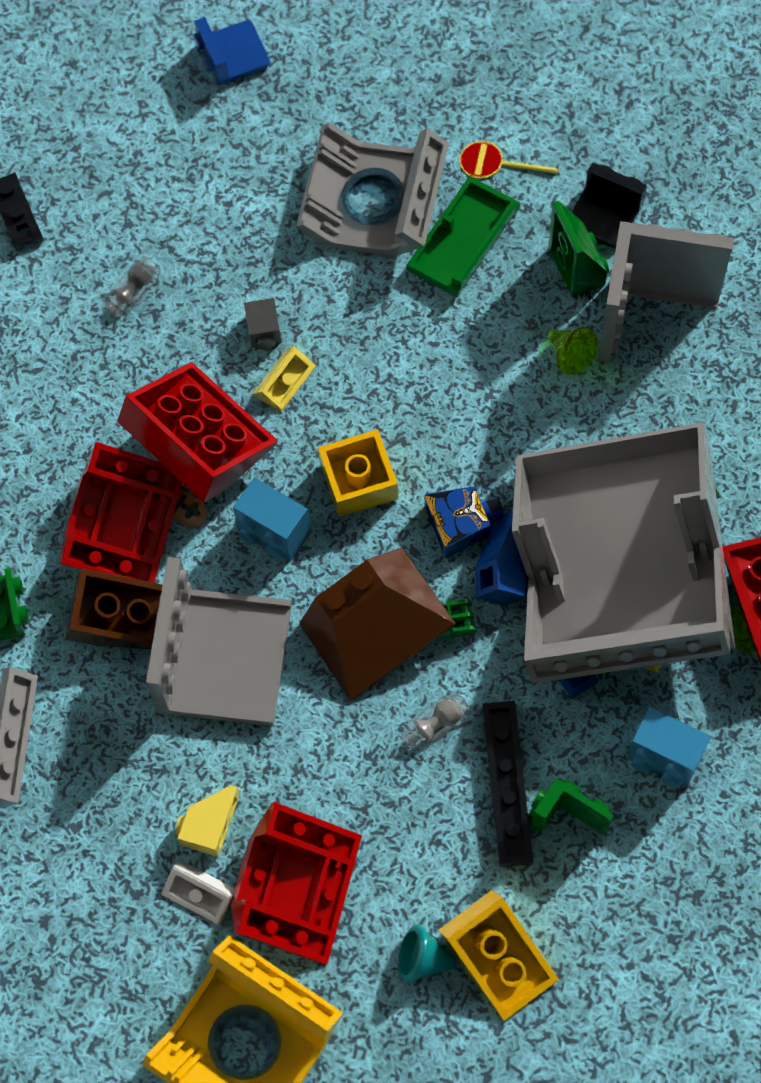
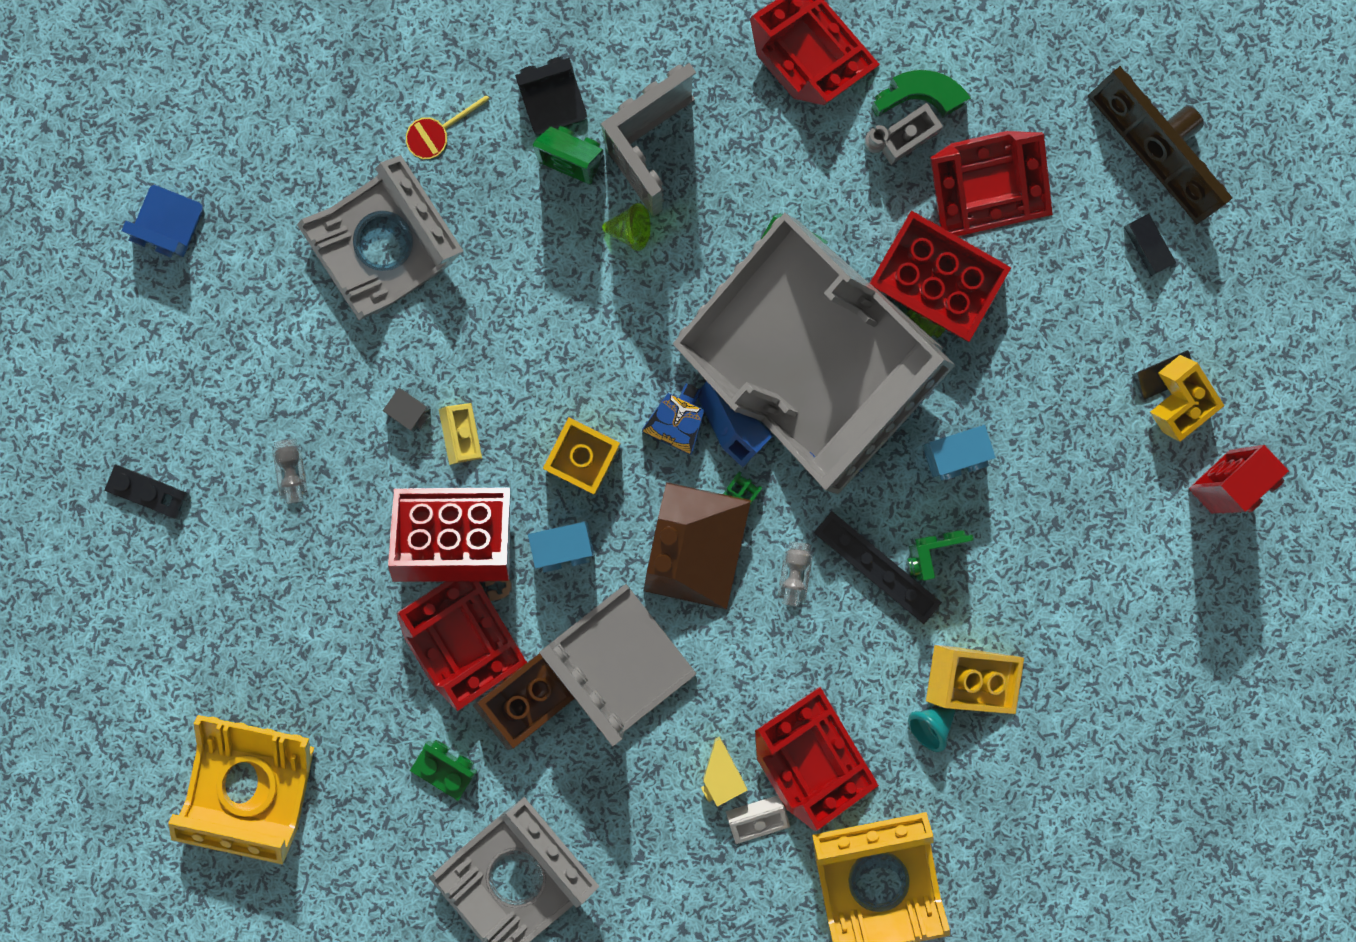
camera: 50 degrees left, 20 degrees up
green container [407,176,520,297] -> none

